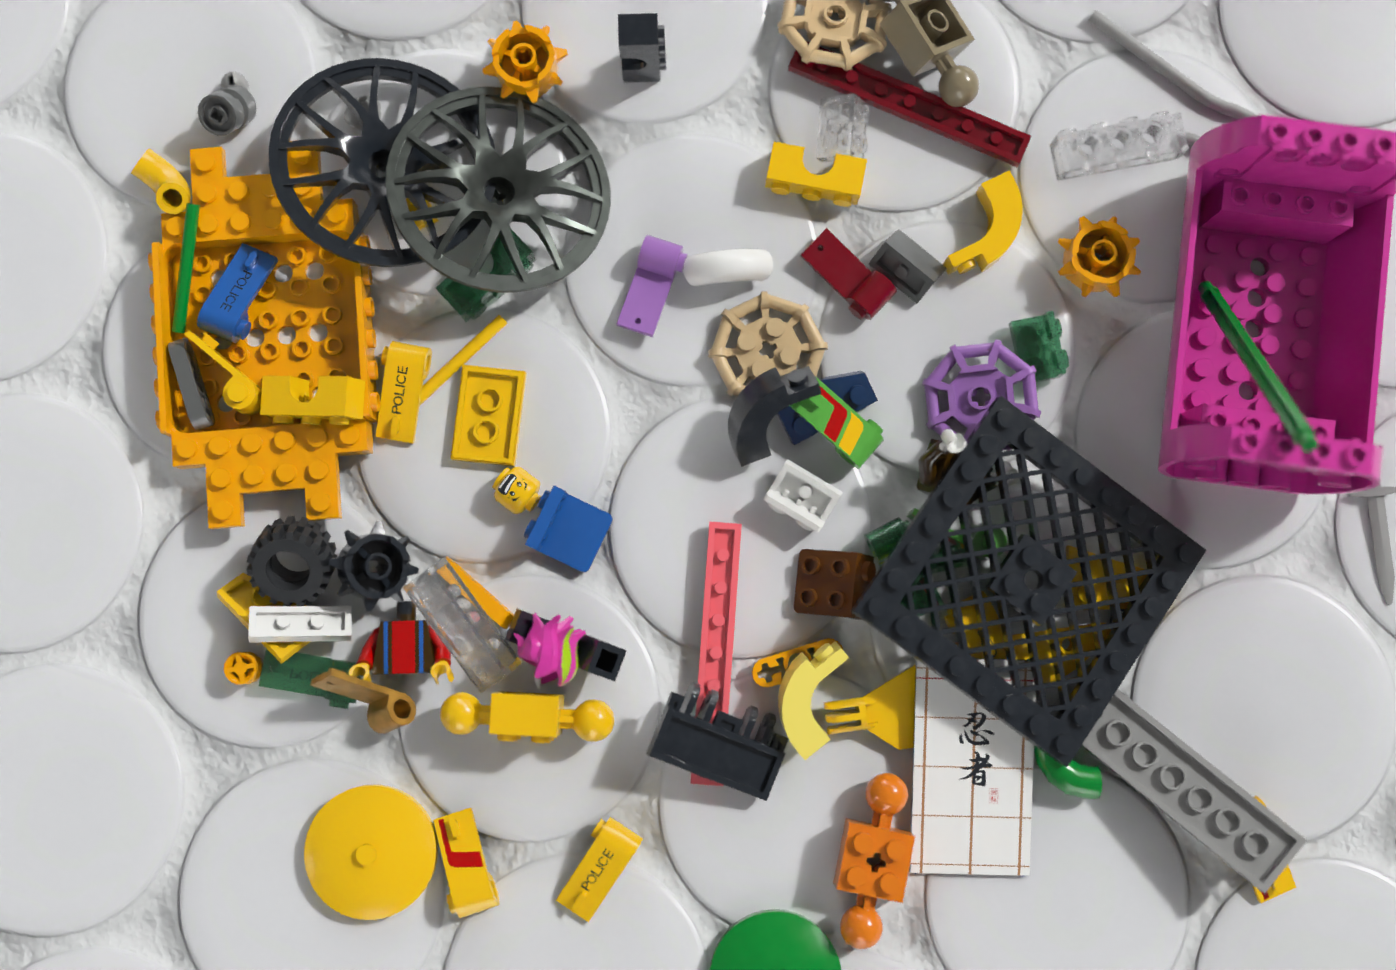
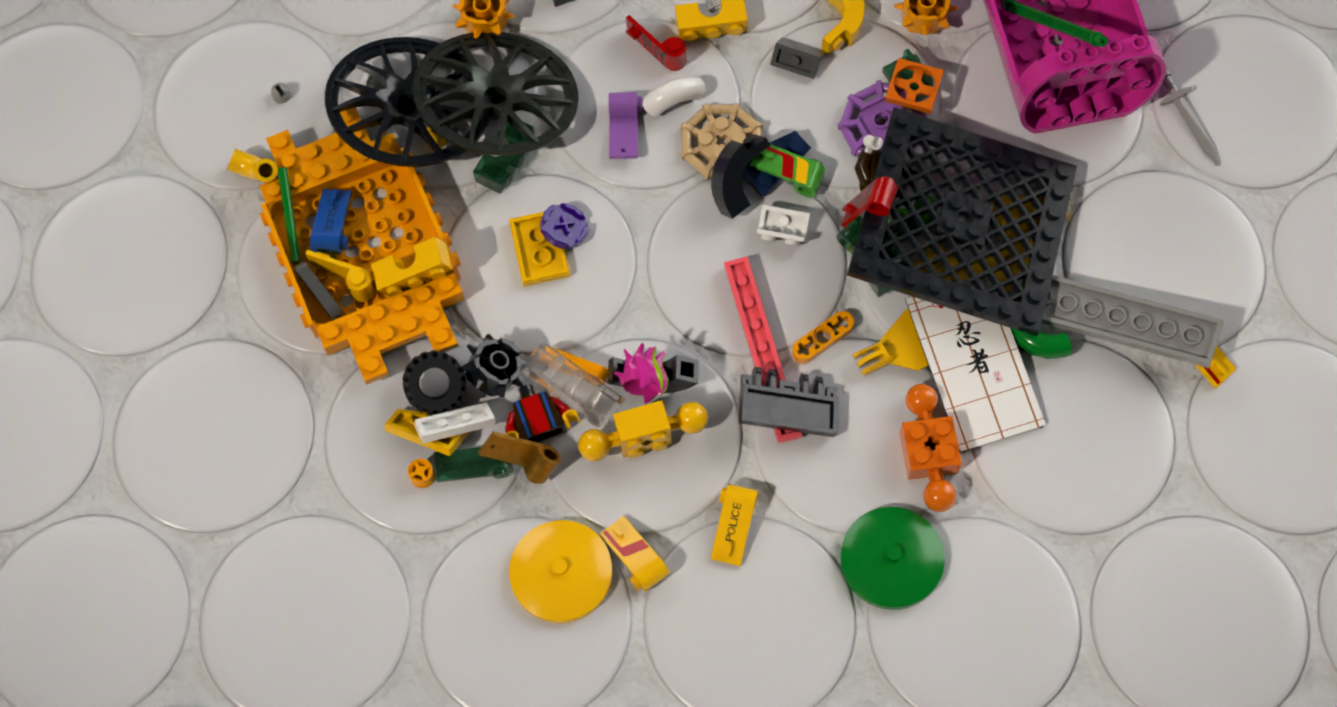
camera: 15 degrees left, 15 degrees down
dark grey wheel [197,85,257,136] -> none
yellow door [375,341,432,444] -> none
yellow bar [420,315,508,405] -> none
yellow head [492,467,542,514] -> none
blue bracket [524,485,613,572] -> none
light yellow arch [778,641,849,760] -> none
reddish brown bracket [794,549,876,620] -> none
dark red door [800,228,897,320] -> none
none -> tile [540,203,588,249]
none -> red door [625,15,686,71]
none -> red door [841,176,898,227]
none -> orange piece [885,58,944,114]

